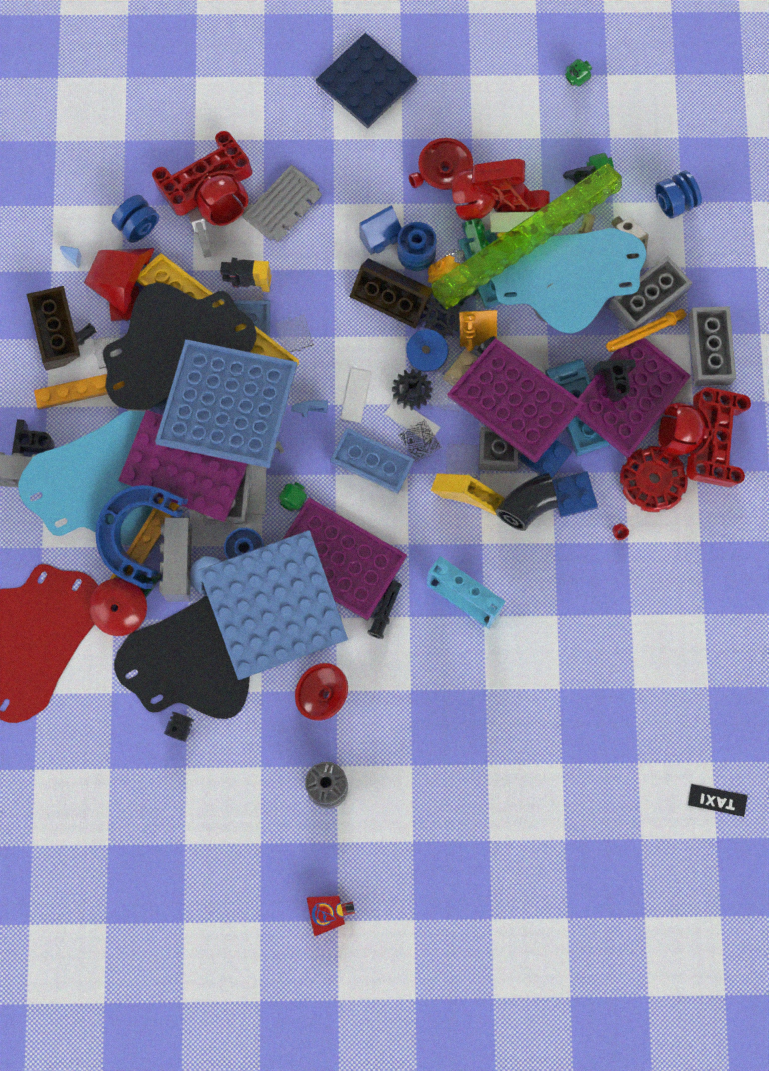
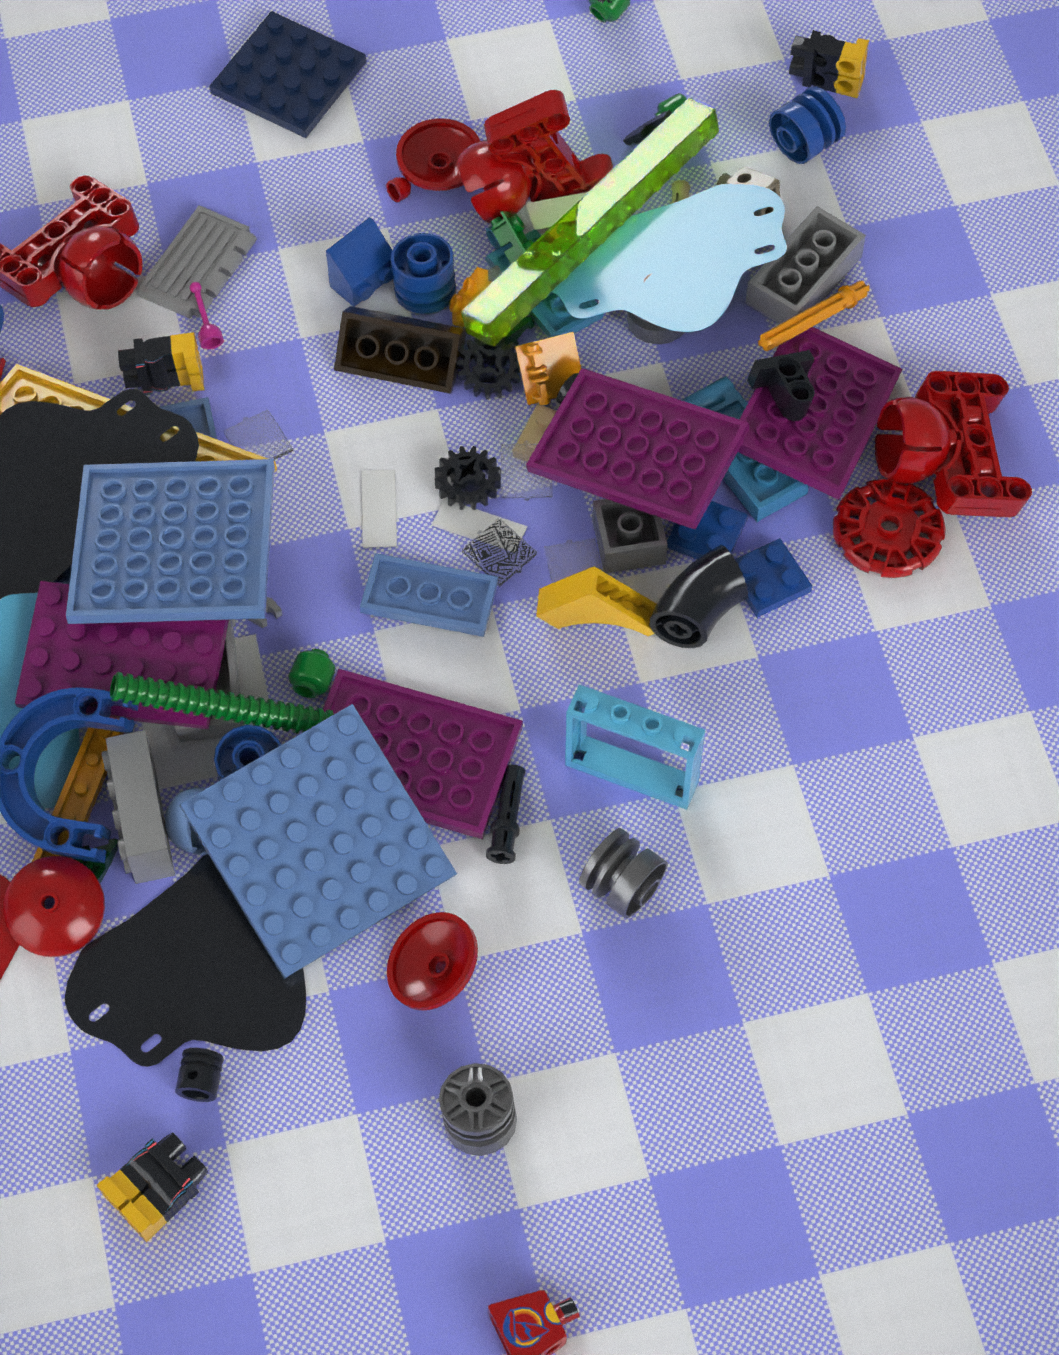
camera: 10 degrees left, 15 degrees down
light grey piece [188,209,212,258] -> none
medium blue slope [291,400,328,417] -> none
blue wheel [406,329,449,372] -> none
red hinge [612,523,629,540] -> none
light grey brick [688,306,736,386] -> none
none -> black hips [96,1132,208,1243]
none -> green piece [110,672,334,734]
none -> dark pink hinge [190,282,224,350]
none -> flat silver wheel [579,828,668,919]
none -> black hips [789,30,869,98]

